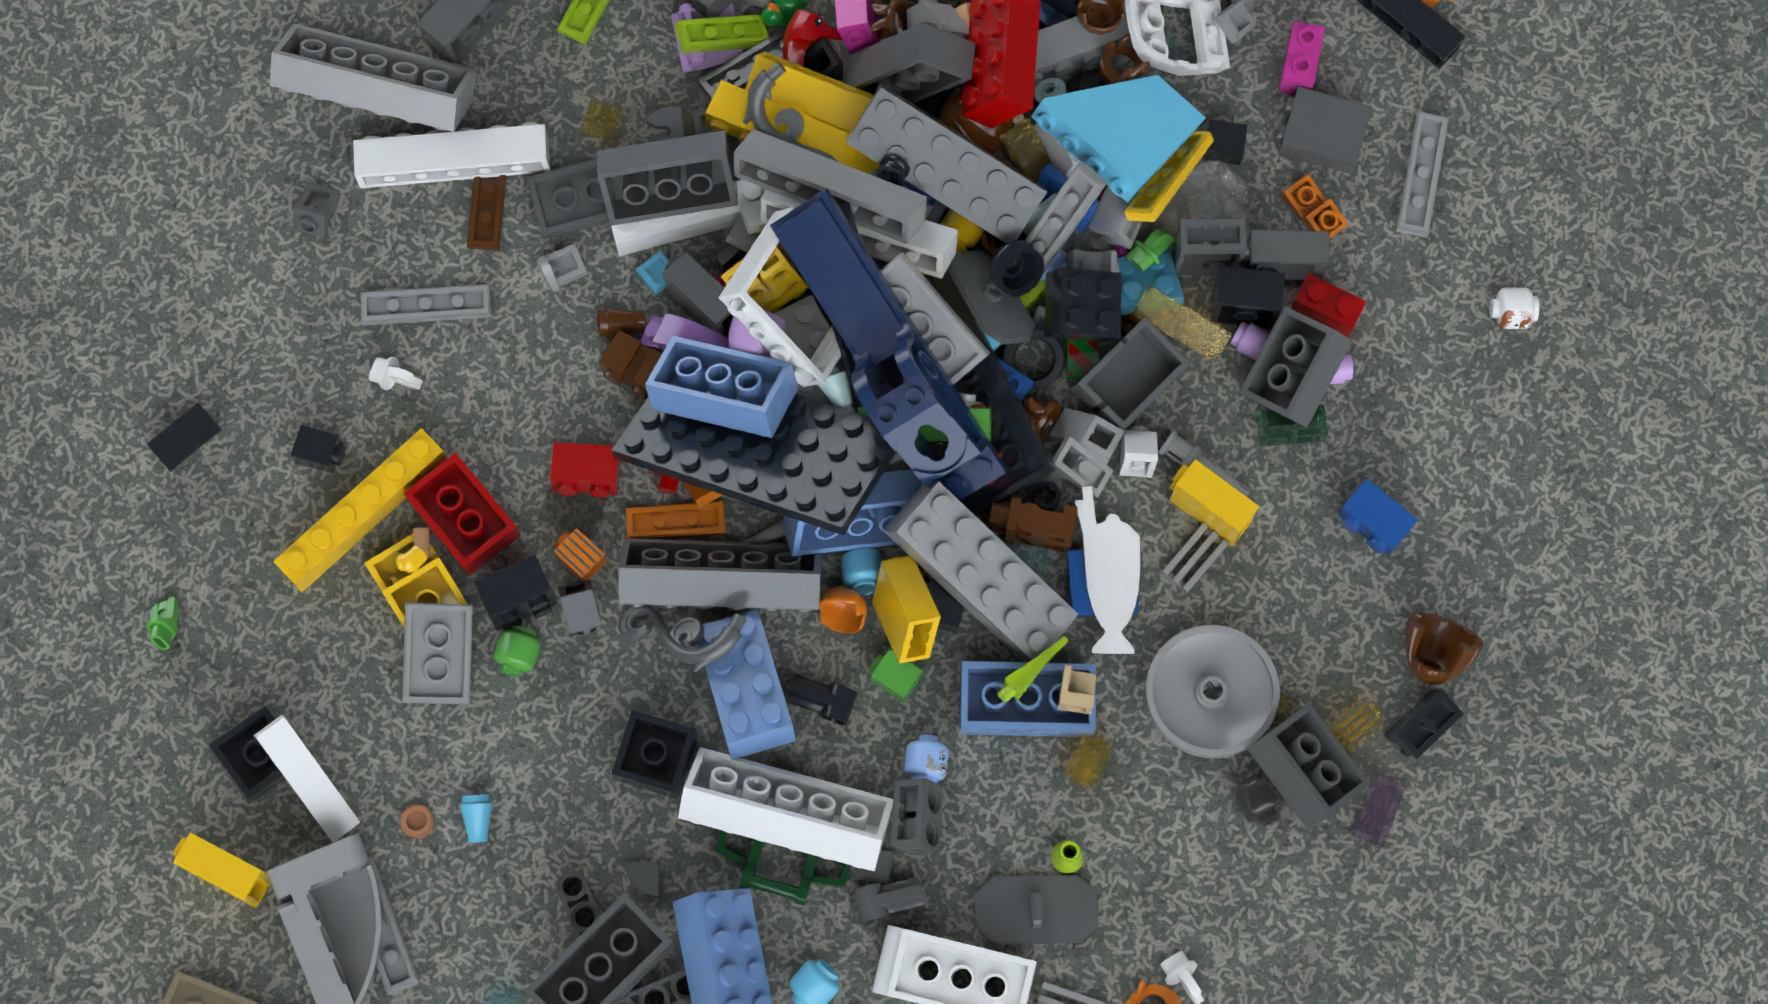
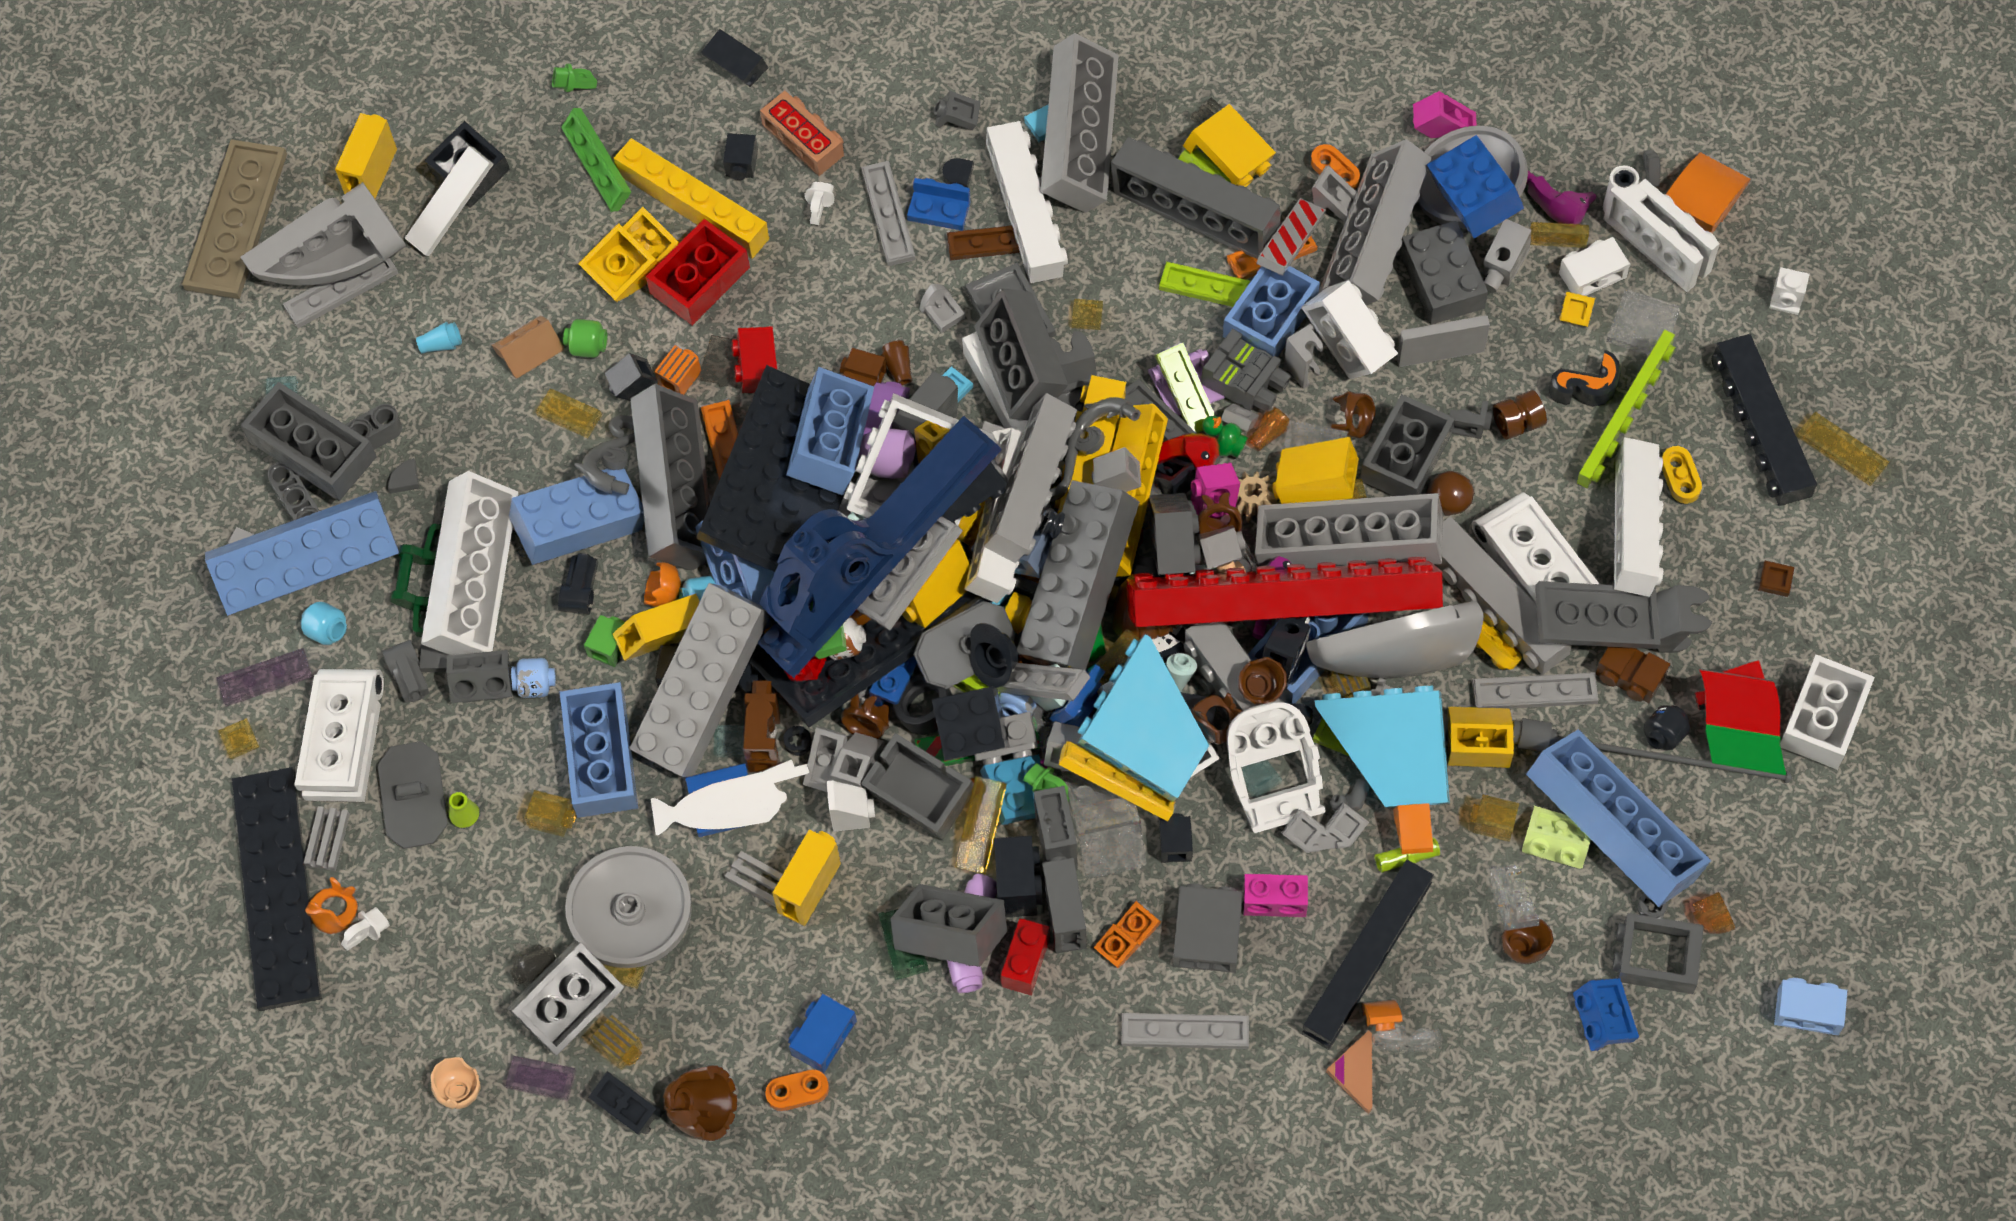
camera: 85 degrees right, 10 degrees down
arm [396,528,430,573] -> none
nougat tile [400,804,435,839] -> none
light grey tile [402,603,473,704] -> none
black brick [474,555,557,631] -> none
black brick [611,710,698,799] -> none
lime piece [997,636,1068,703] -> none
tan panel [1057,664,1096,715] -> none
light grey pin [1158,429,1252,497] -> none
white head [1490,288,1539,329] -> none
none -> light nougat hair [430,1057,481,1109]
none -> medium nougat panel [492,315,564,378]
none -> clear yellow tile [536,388,602,439]
none -> bright green tile [561,108,631,212]
none -> nougat brick [760,91,844,176]
none -> orange plate [765,1070,829,1111]
none -> blue bracket [907,178,971,231]
none -> black tile [942,158,974,188]
none -> medium azure tile [1024,105,1048,142]
none -> light grey brick [1092,447,1141,492]
none -> nougat tile [1326,1030,1372,1114]

